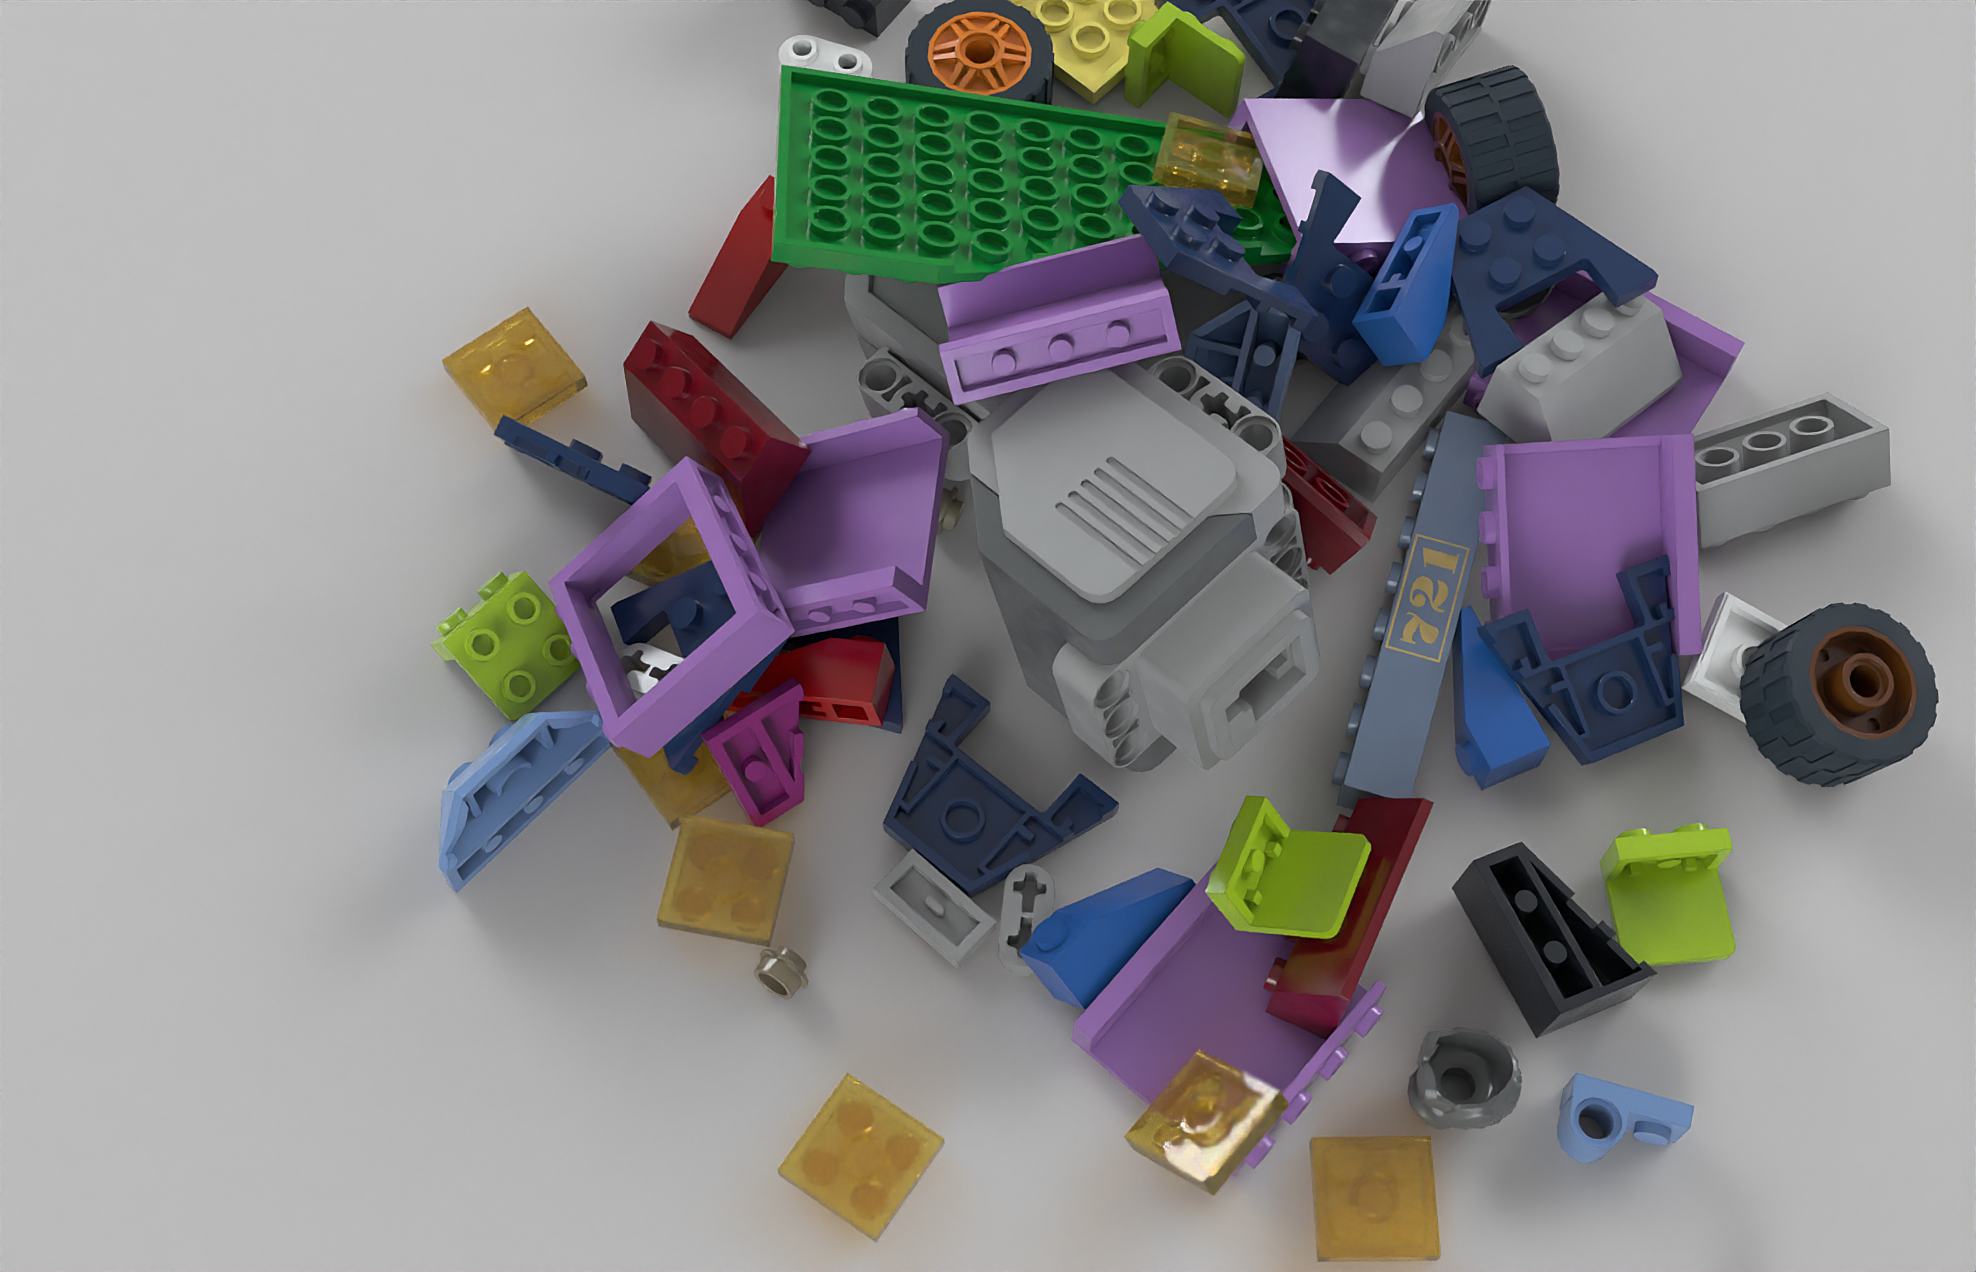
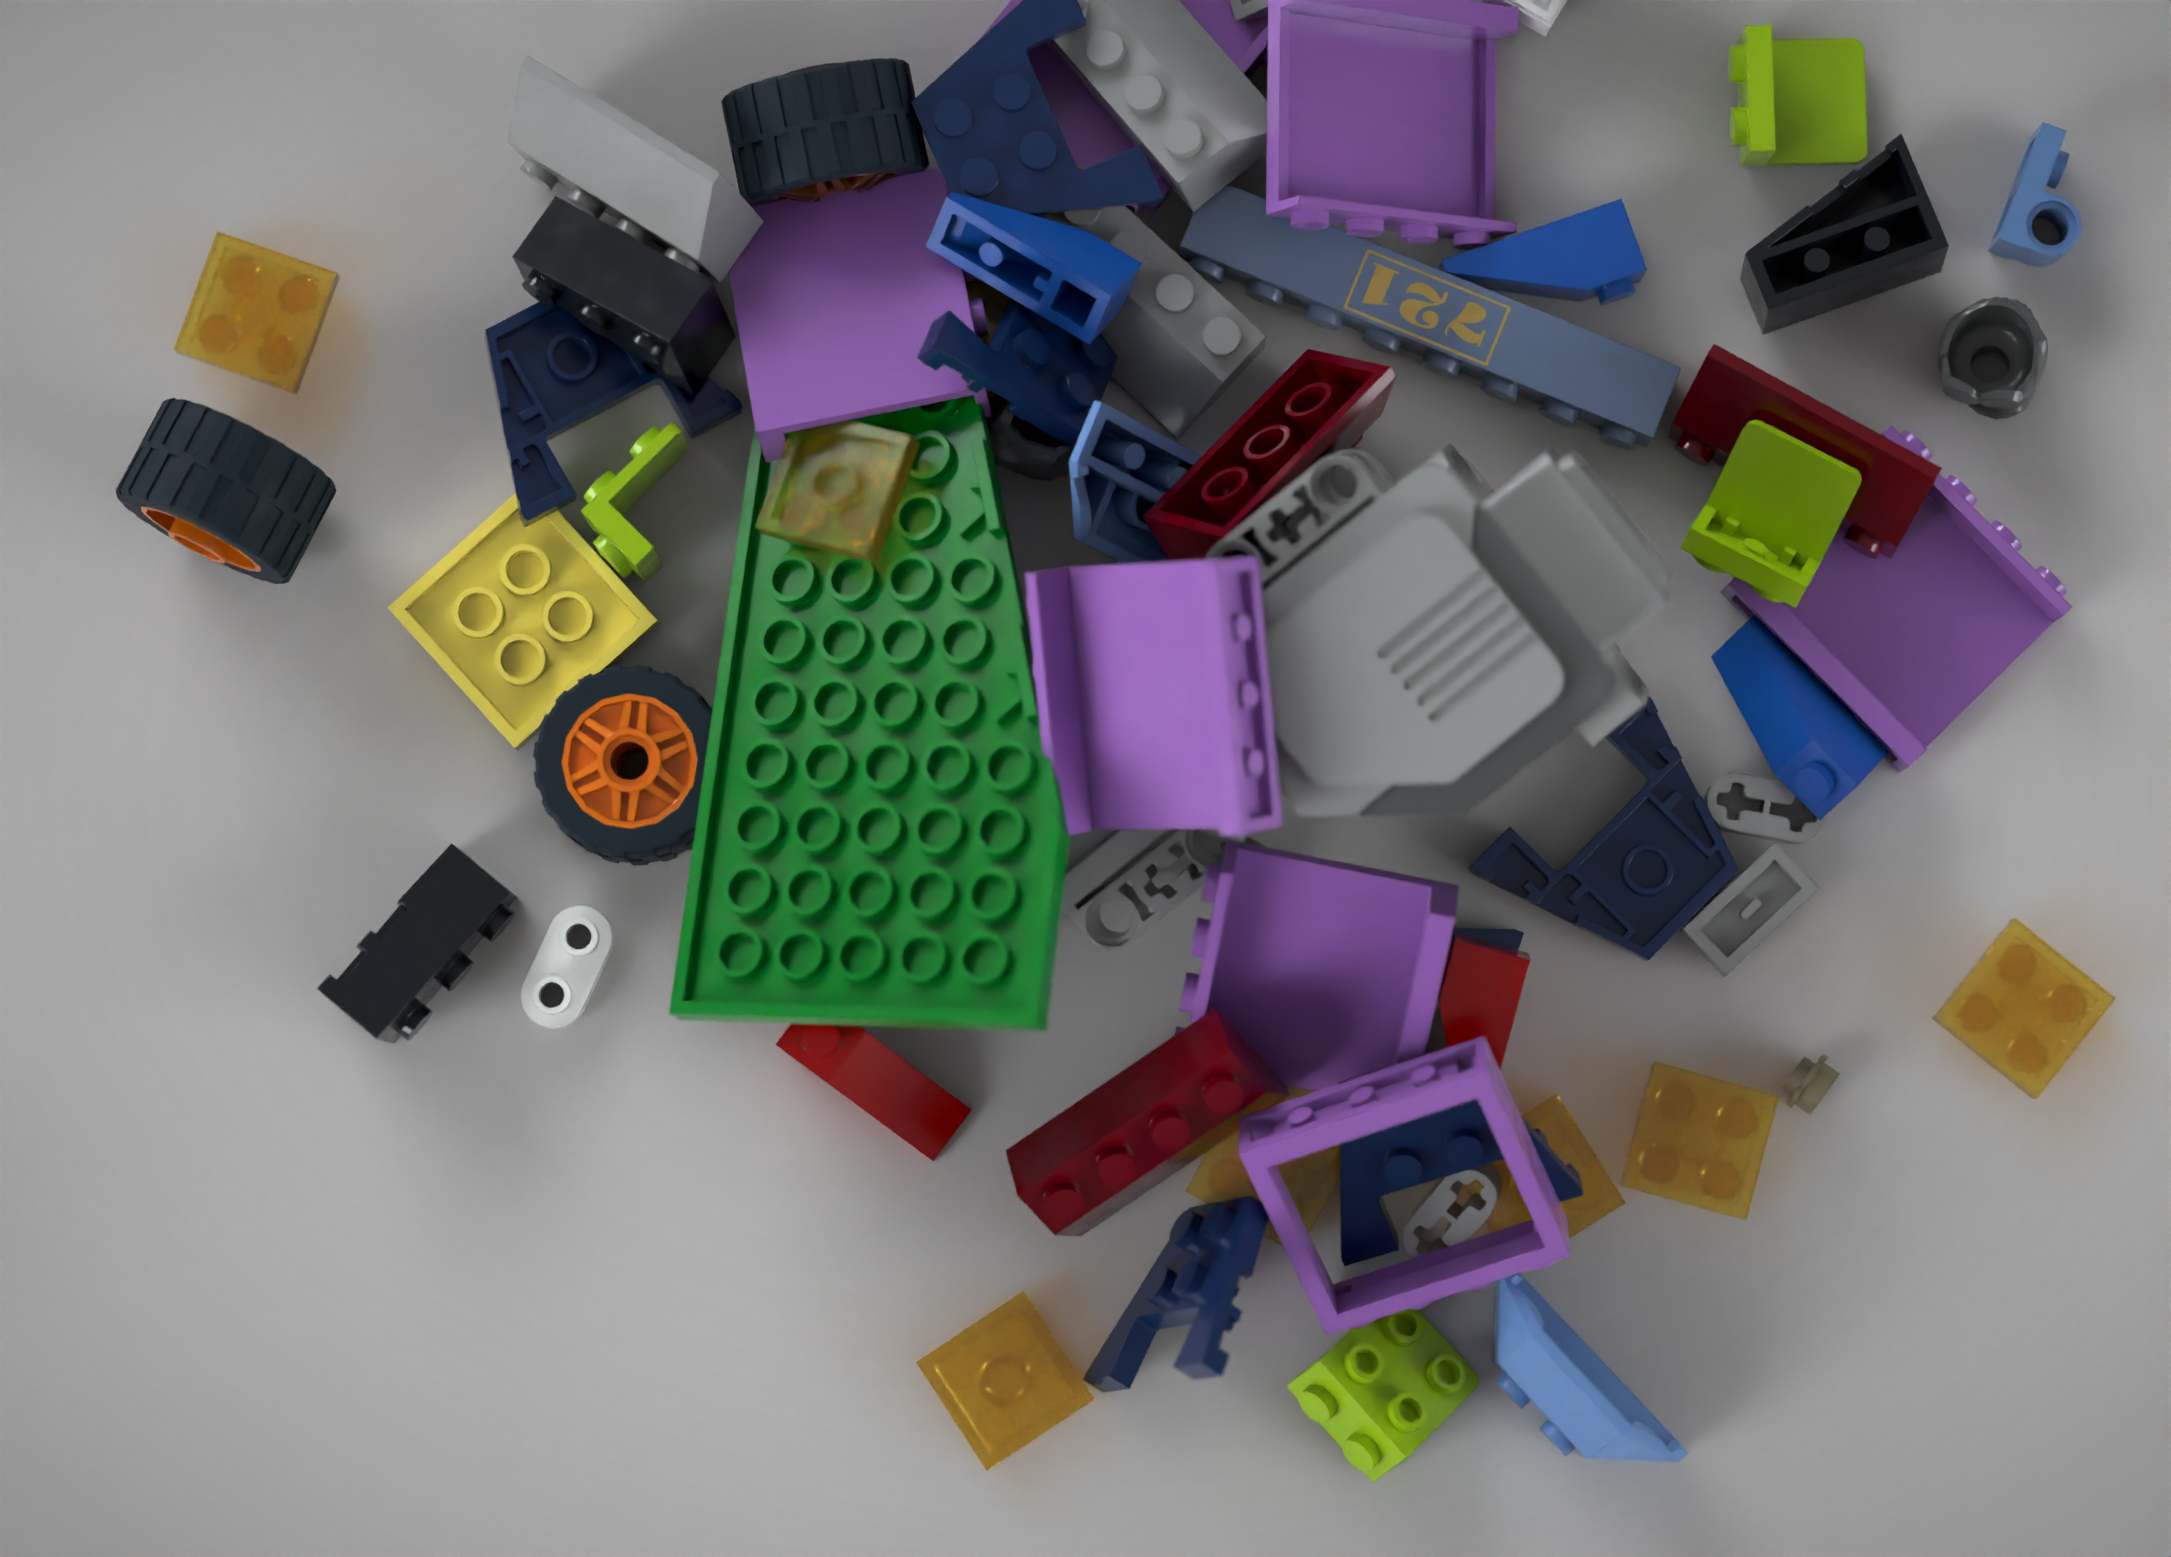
camera: 85 degrees left, 20 degrees up
magenta wing [700,677,804,830] -> none
dark blue wing [1117,185,1319,334] -> none
clear yellow plate [1124,1049,1289,1196] -> none
clear yellow plate [1309,1136,1441,1262] -> none
dark blue wing [1476,554,1684,766] -> none

